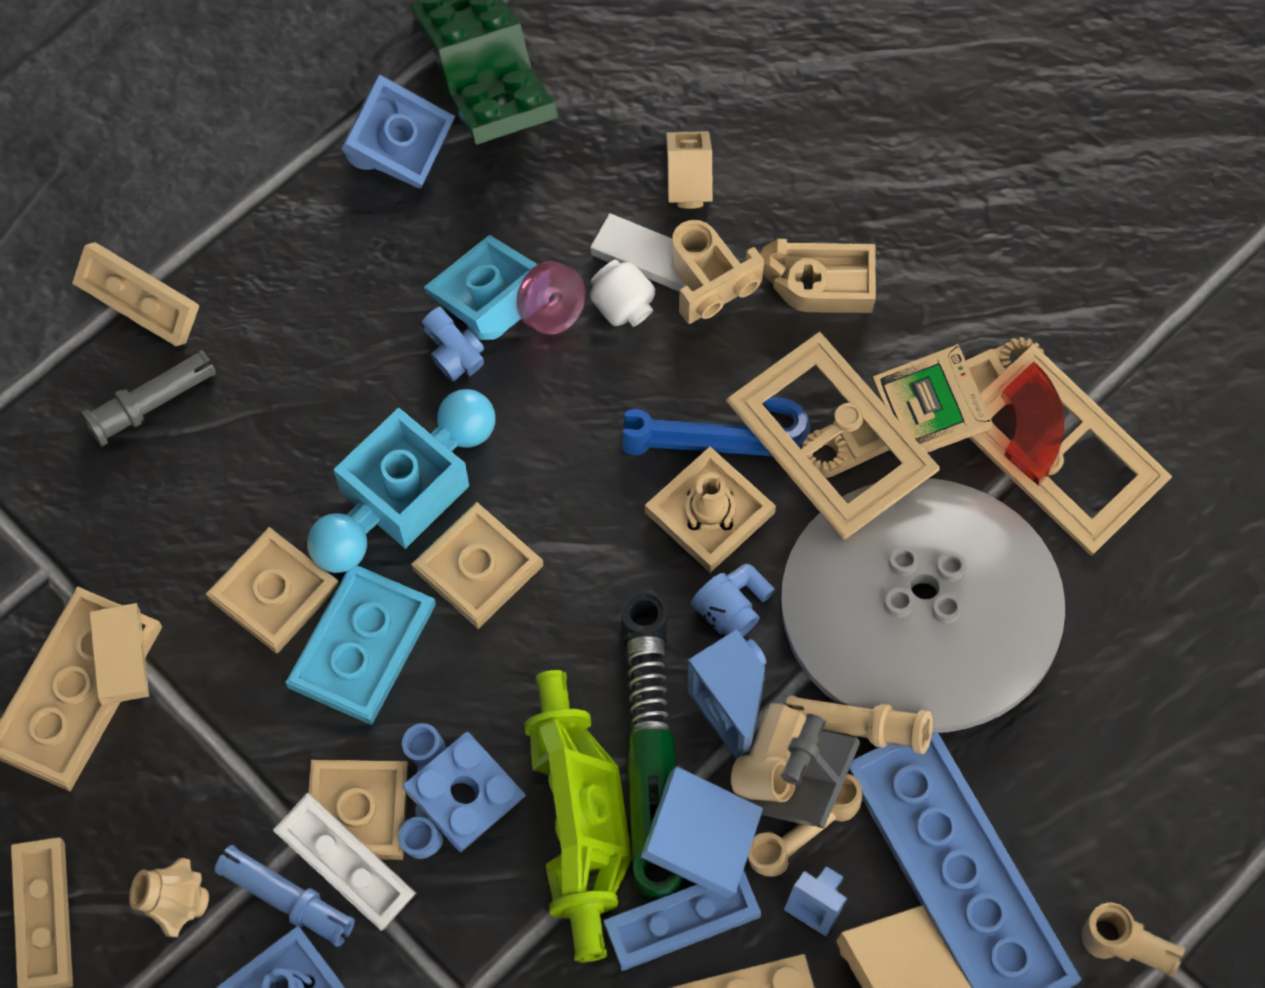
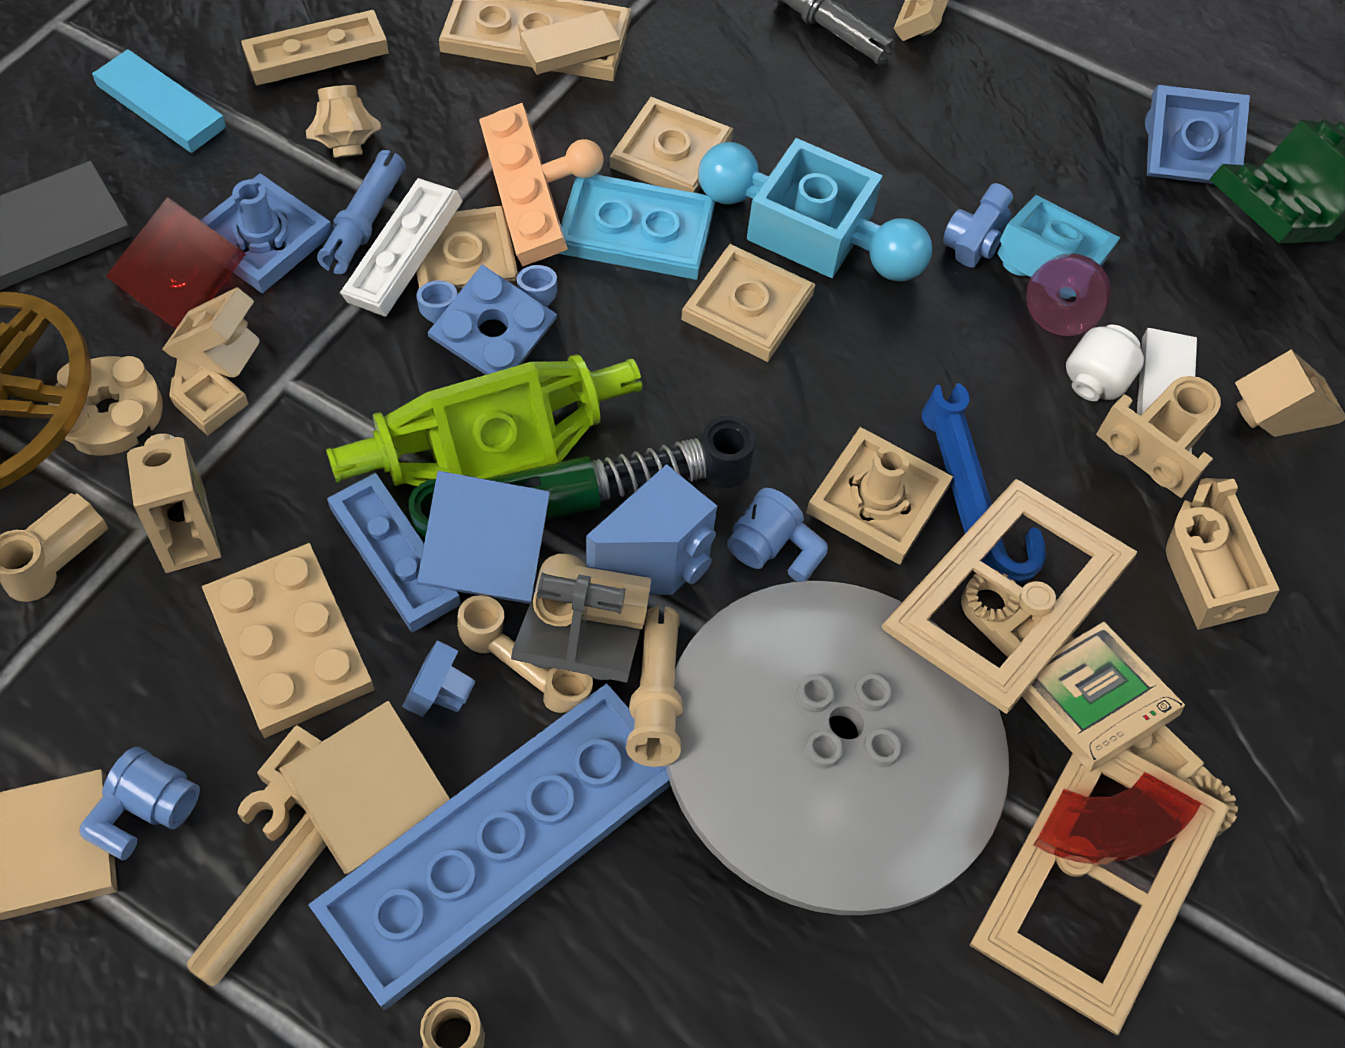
camera: 70 degrees right, 5 degrees down
none -> light nougat plate [479,103,604,267]

